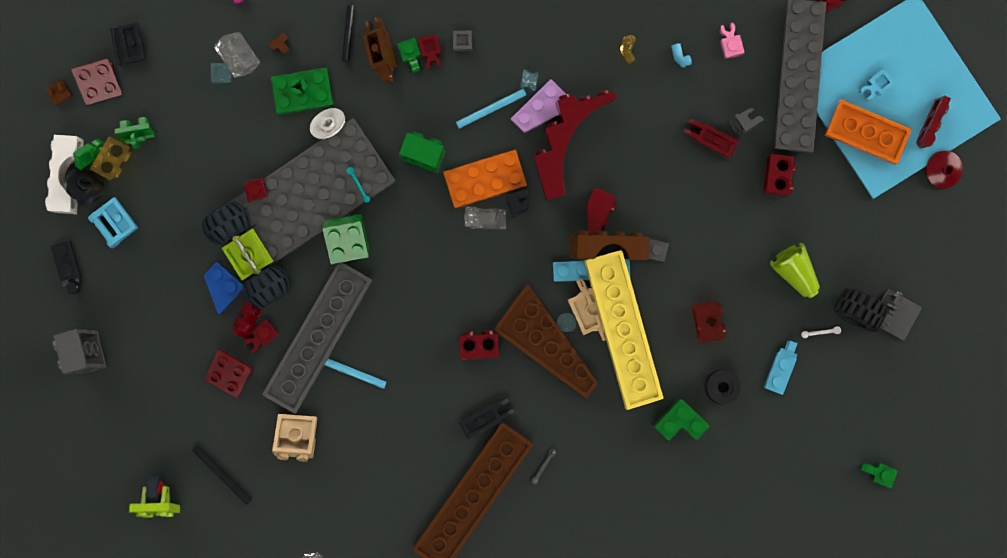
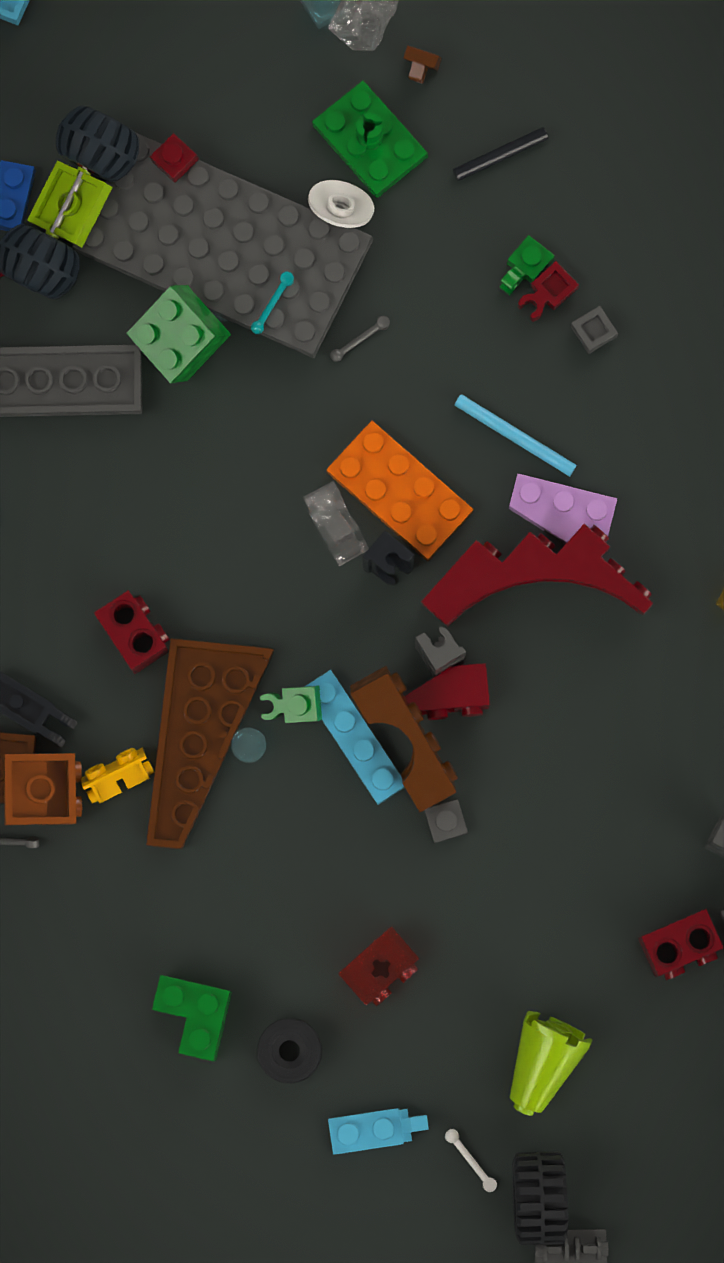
camera: 60 degrees right, 5 degrees down
reddish brown hinge [363,16,397,84] -> none
green brick [399,132,446,174] -> none
clear light blue wheel [520,70,539,91] -> none
tan plate [568,278,606,341] -> none
light yellow plate [584,250,664,410] -> none
dark red hinge [683,119,739,159] -> none
none -> dark orange plate [3,753,82,825]
none -> yellow hinge [81,747,155,804]
none -> plate [260,685,322,723]
none -> dark grey hinge [330,316,390,362]
none -> dark grey hinge [415,627,466,678]

